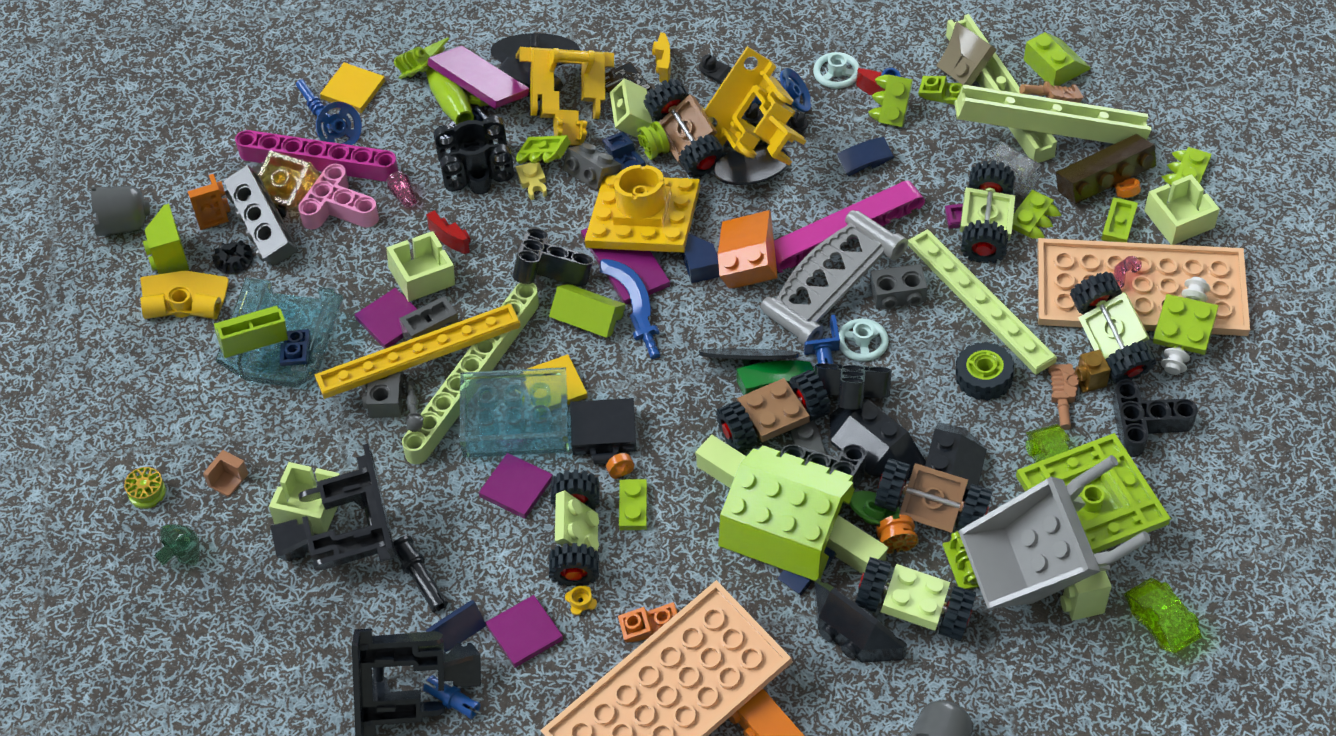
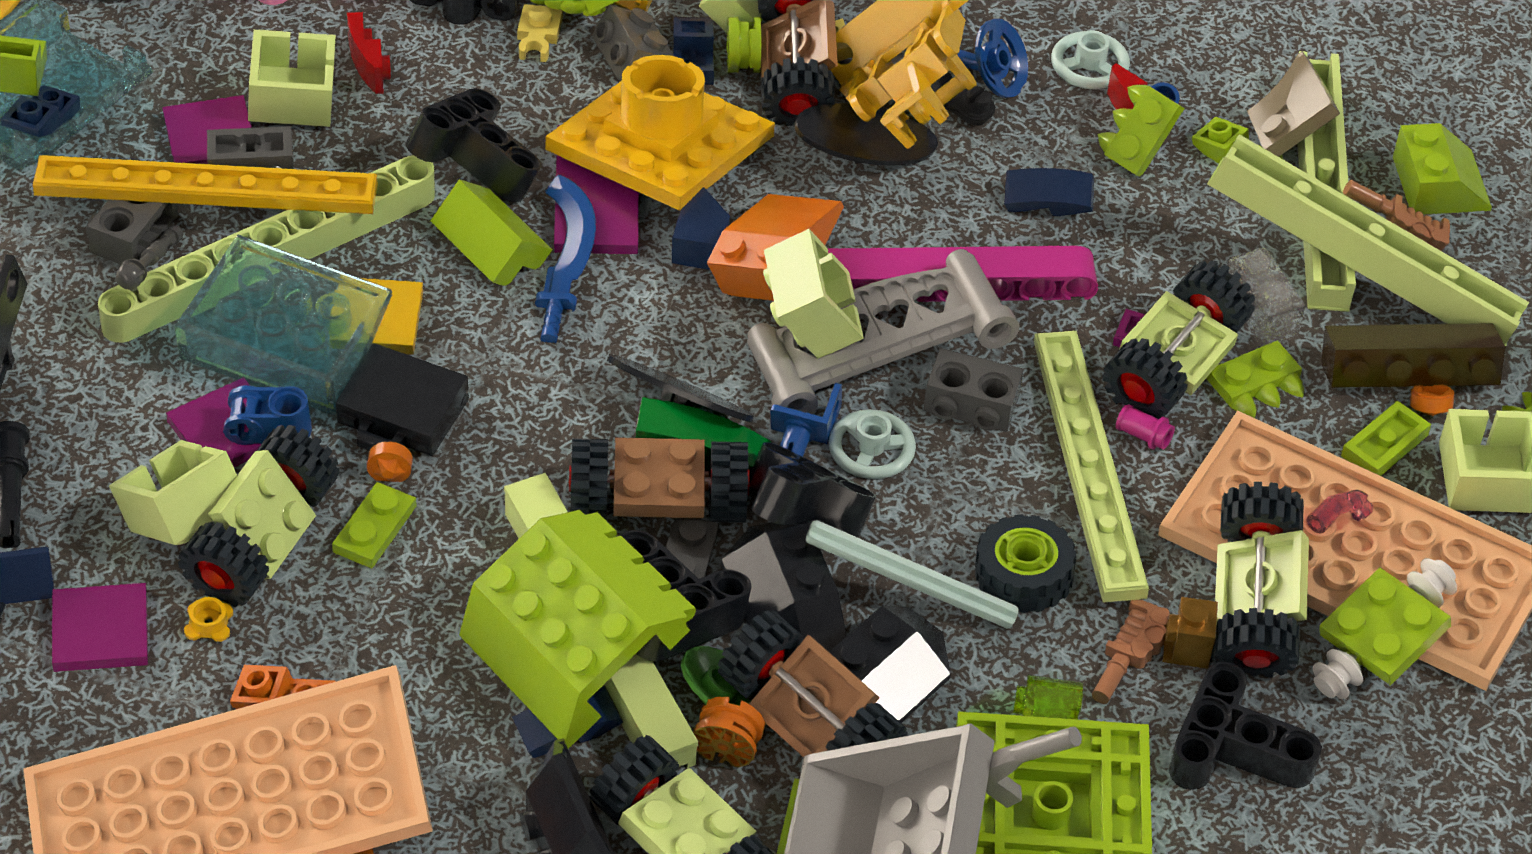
camera: 20 degrees right, 5 degrees down
none -> yellowish green piece [109,440,237,545]
none -> blue piece [223,385,312,445]
none -> yellowish green piece [763,229,864,359]
none -> light aqua axle [806,520,1019,629]
none -> dark pink pin [1116,404,1175,450]

